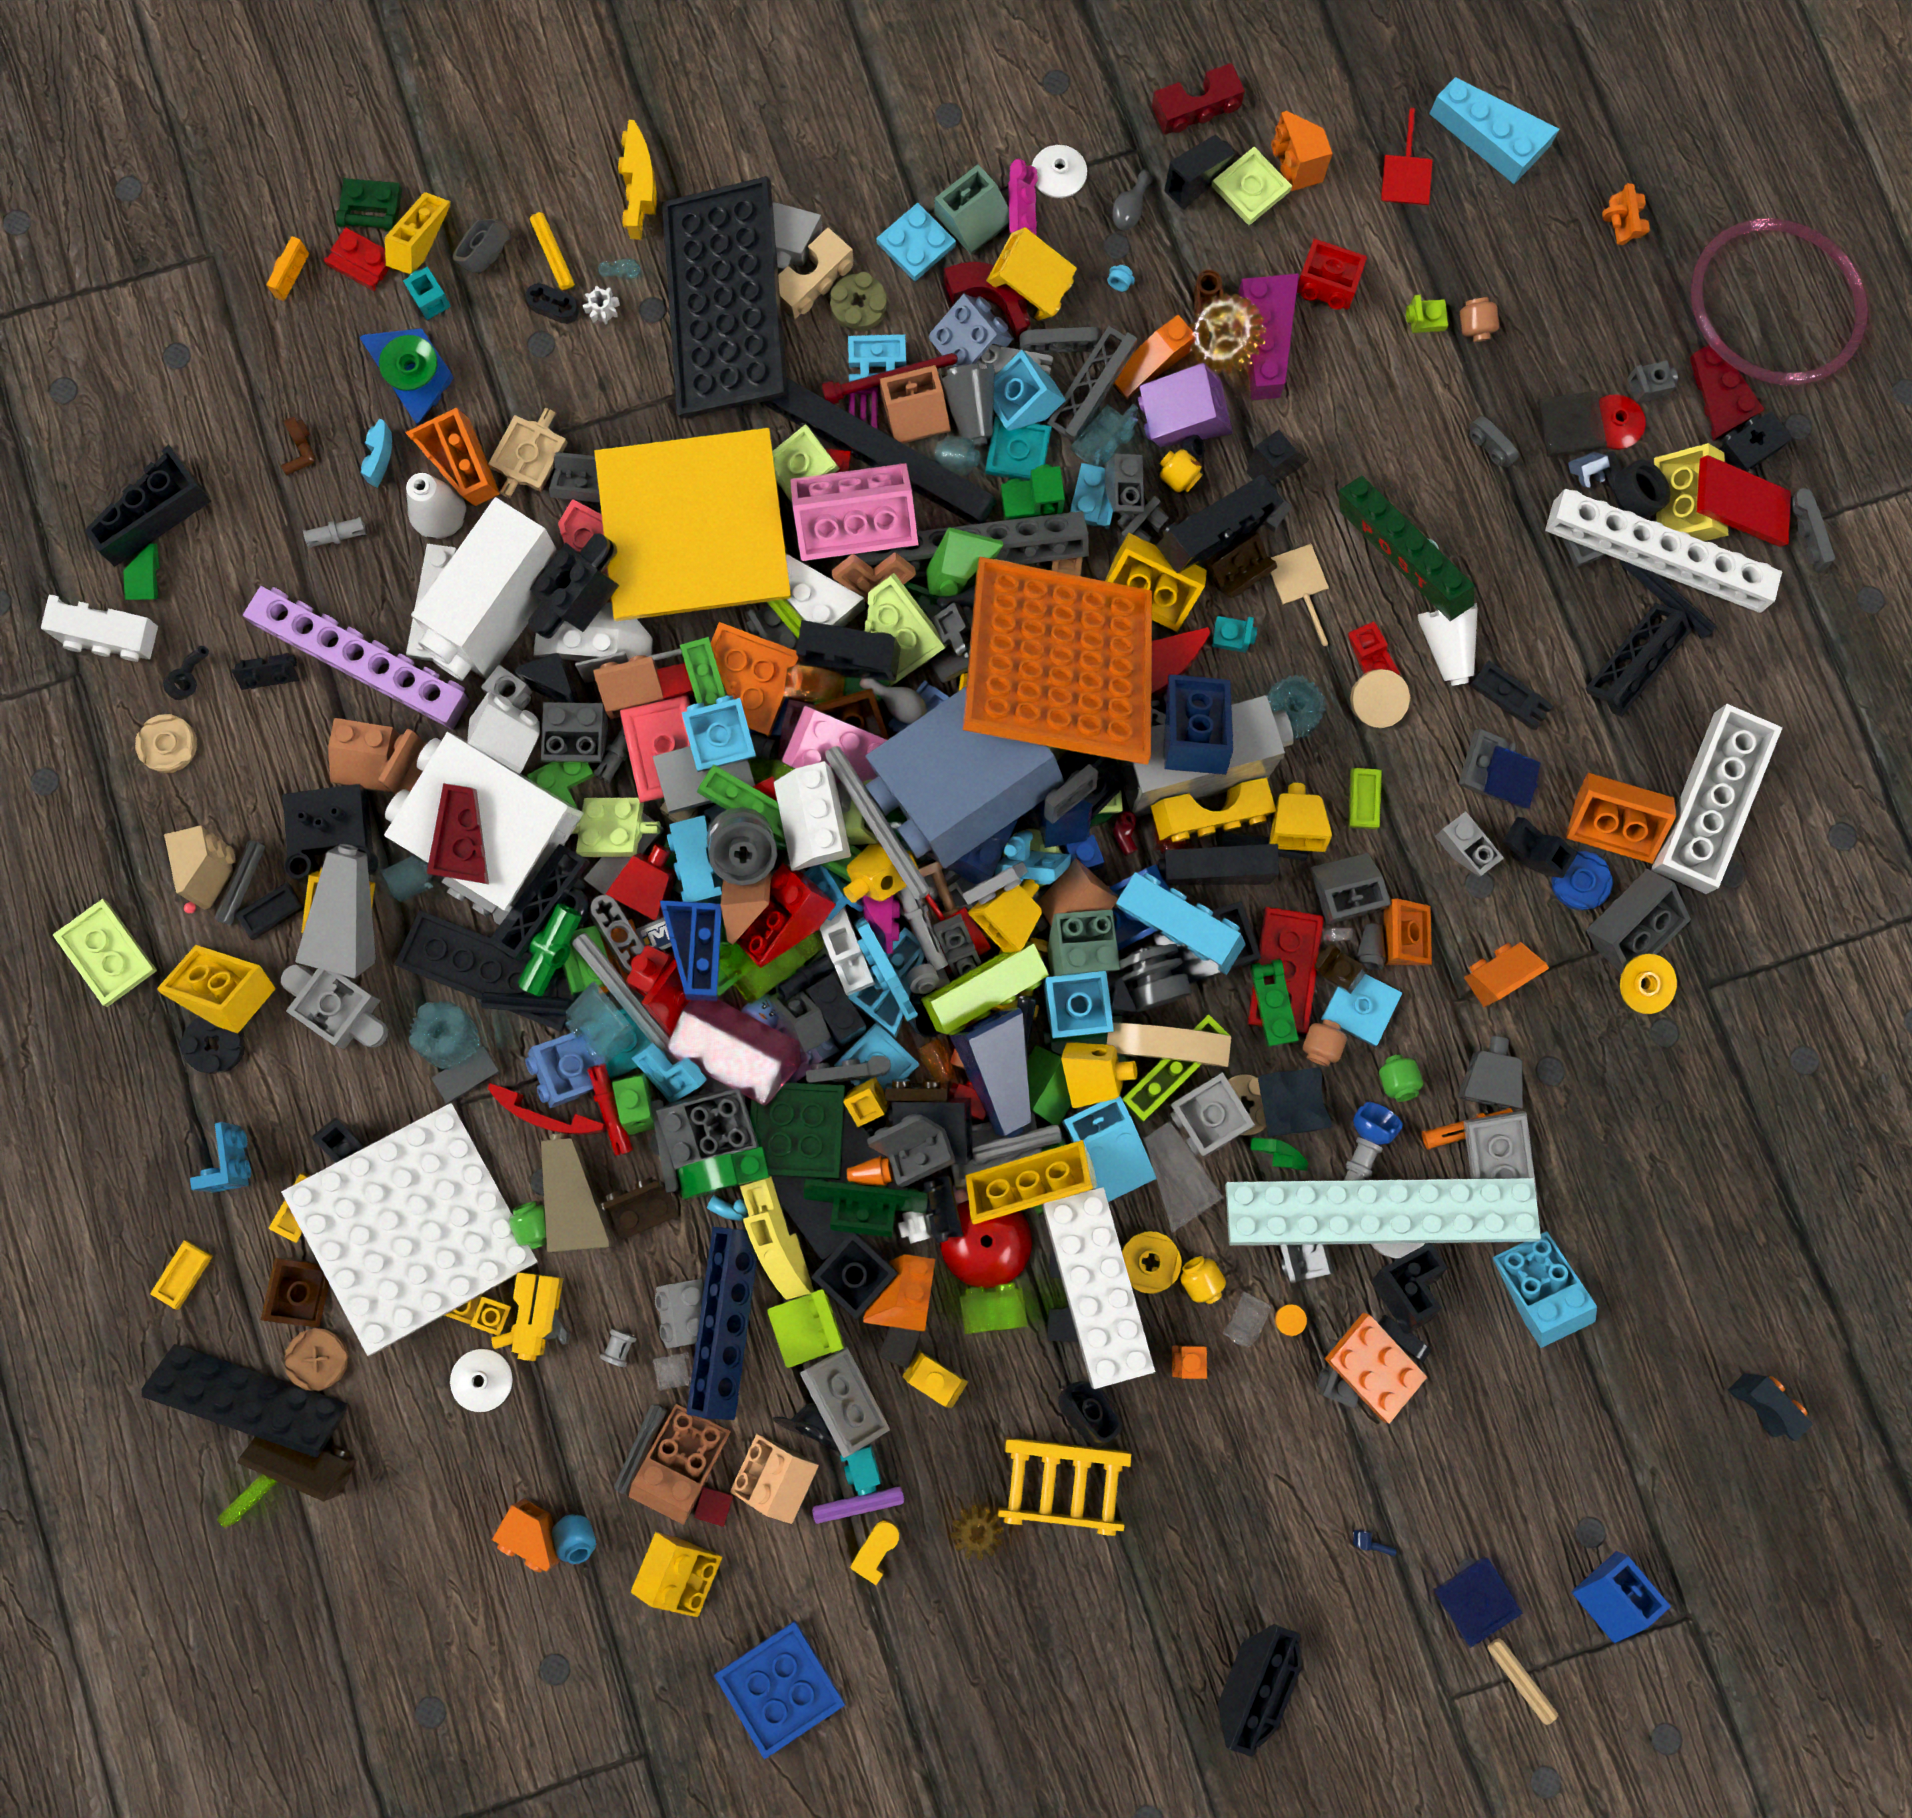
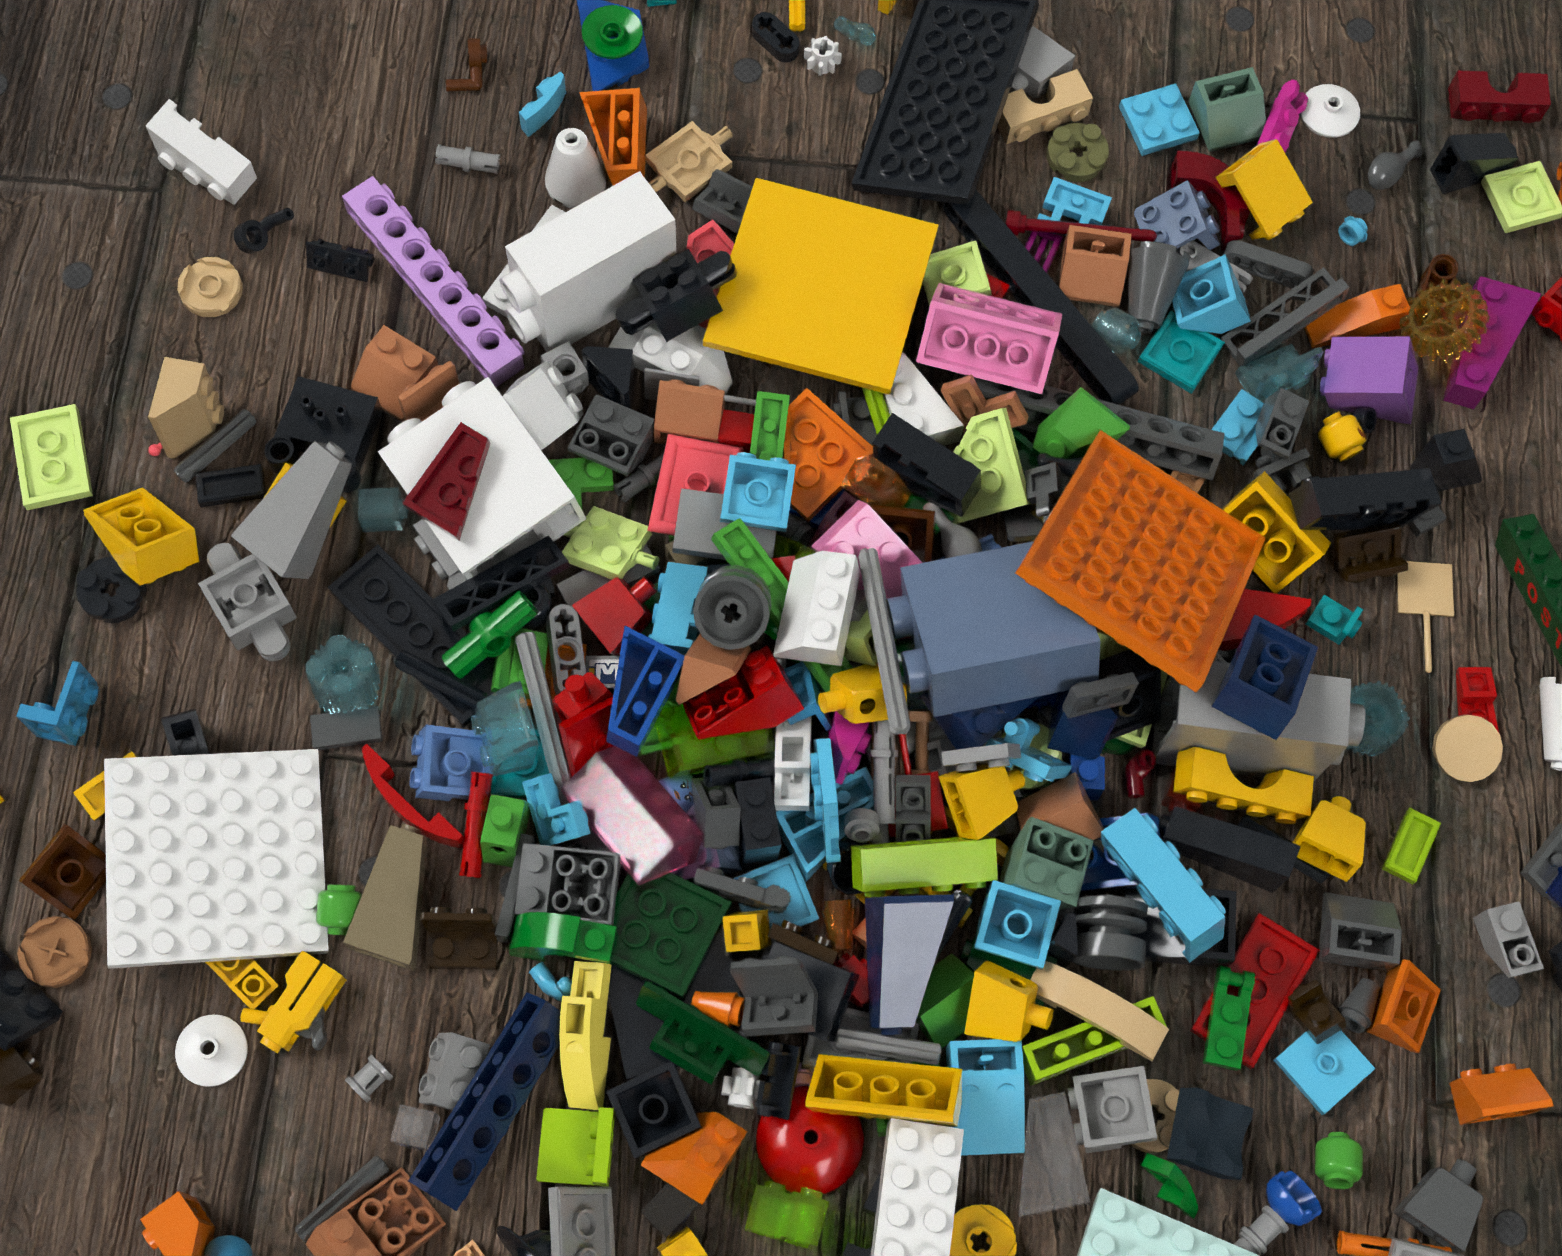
camera: 20 degrees right, 10 degrees down
black wedge [84,444,212,567] -> none
green slope [124,544,160,600] -> none
green brick [1000,464,1065,521] -> none
nougat head [1303,1019,1347,1067] -> none
clear tile [1322,928,1353,941] -> none

